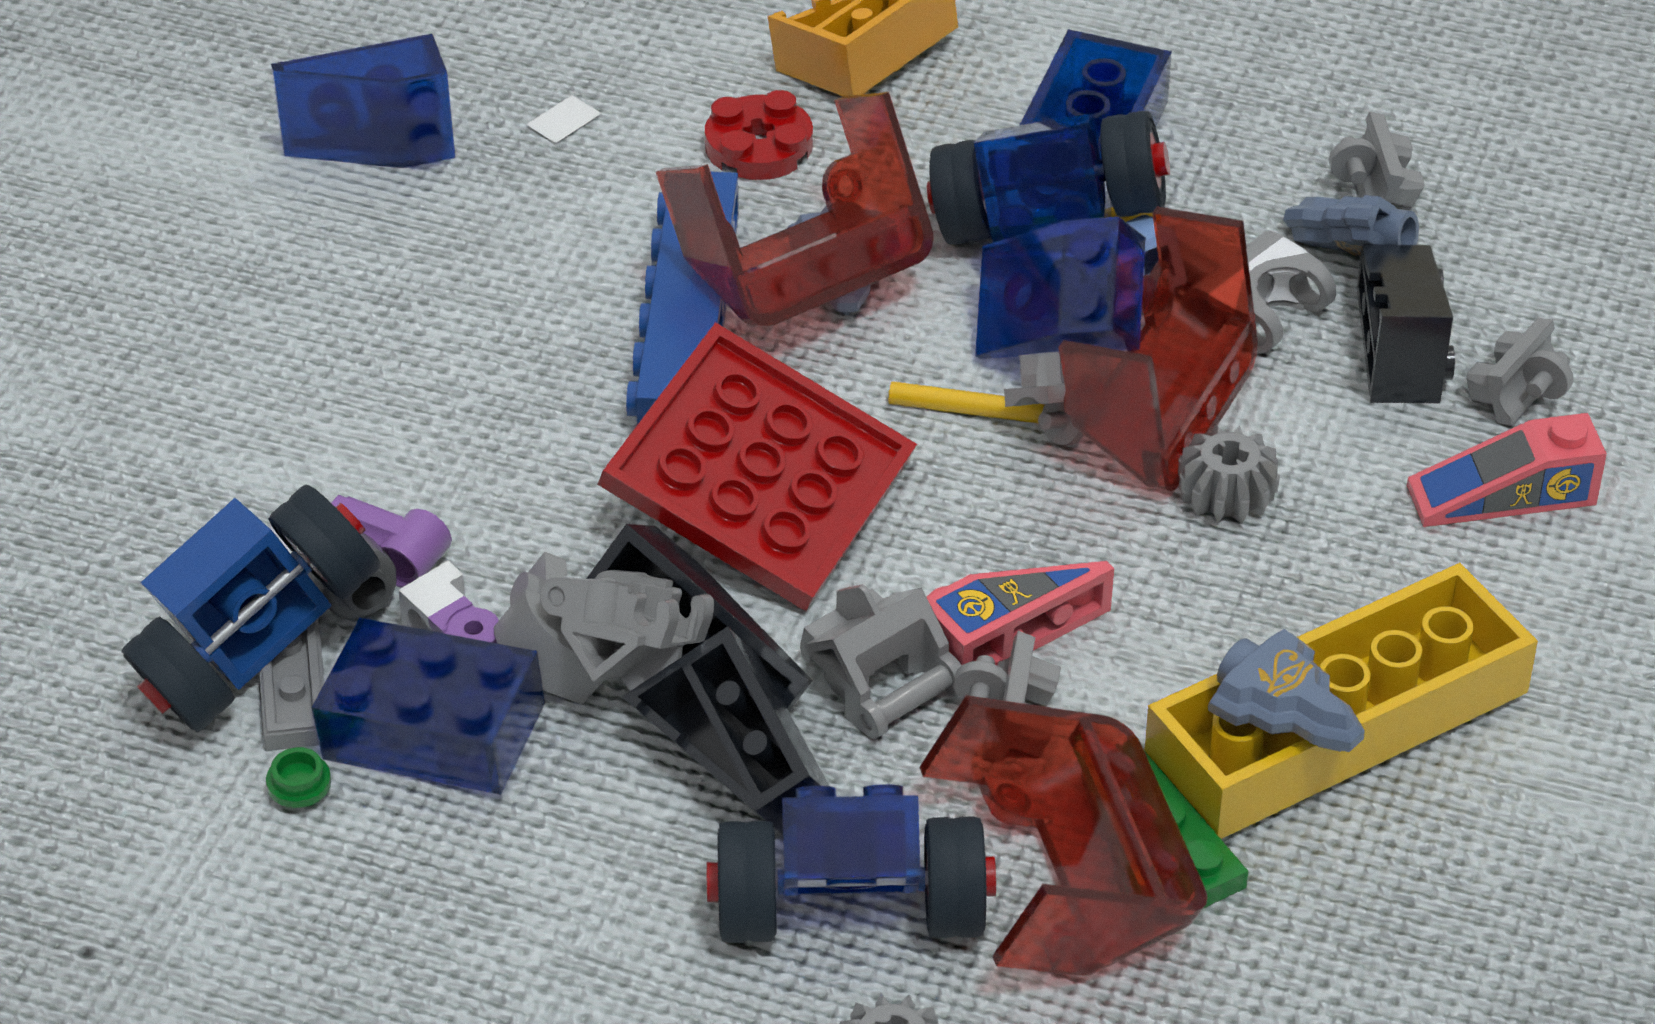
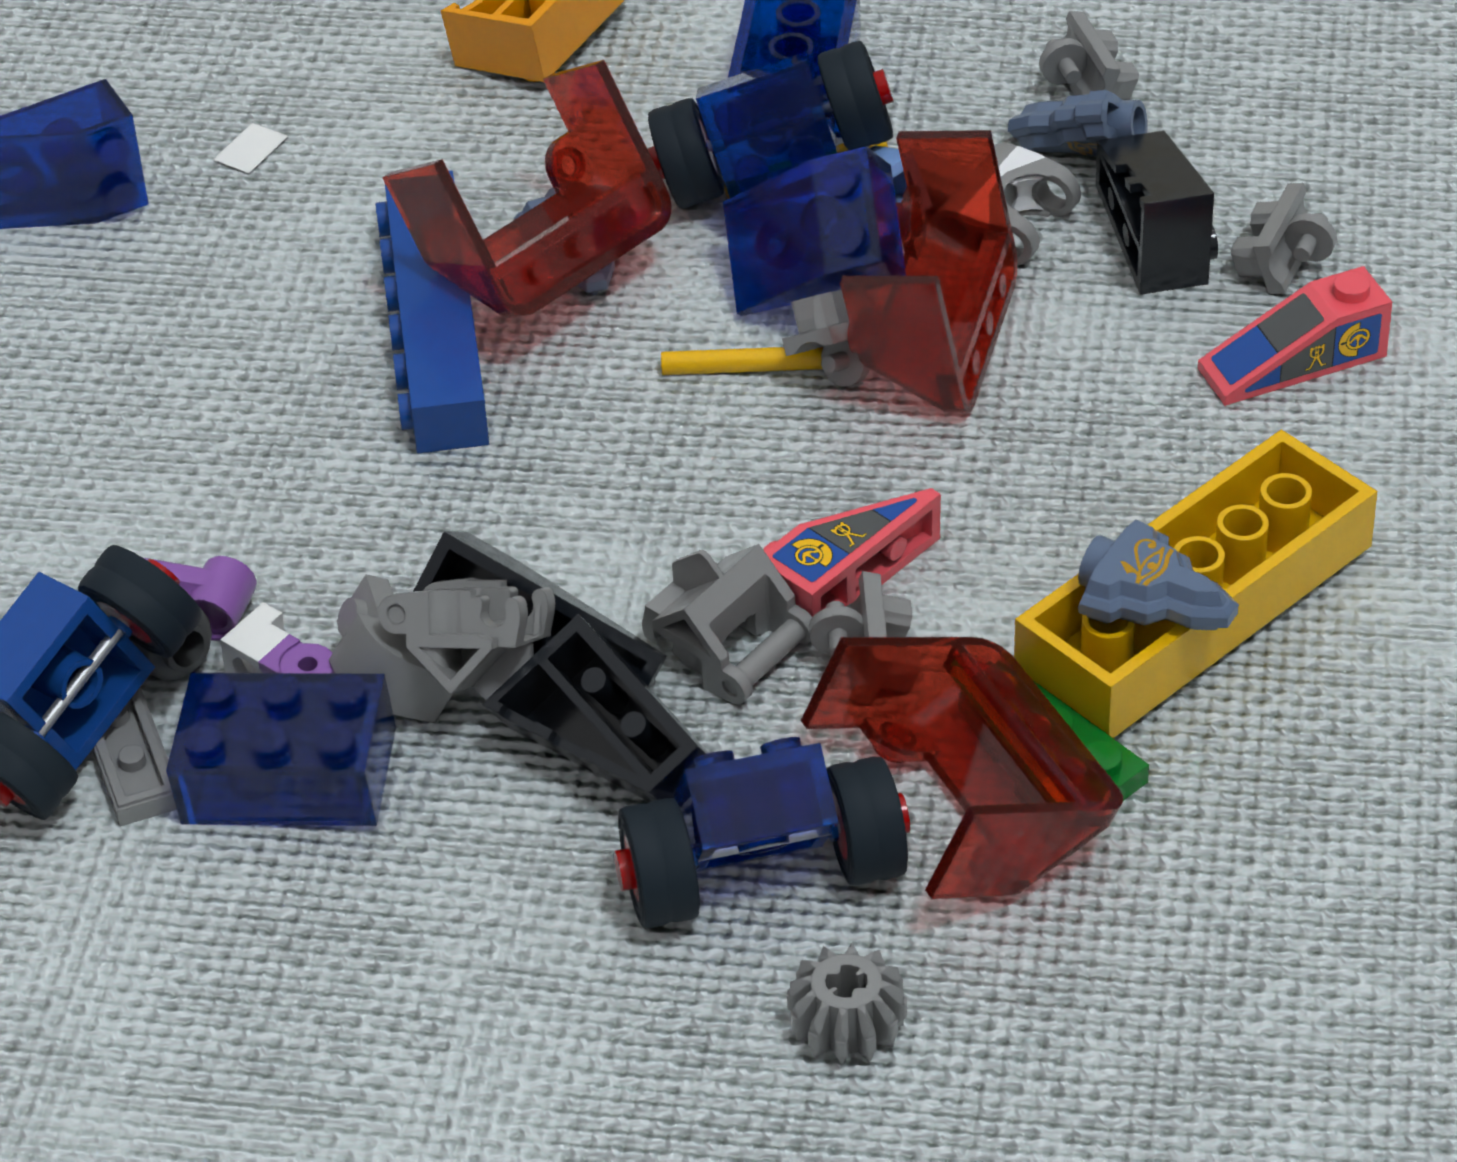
camera: 10 degrees left, 0 degrees up
green plate [266,747,331,808] -> none
red plate [597,322,917,611] -> none
red plate [705,90,813,180] -> none
light grey gear [1178,425,1280,524] -> none

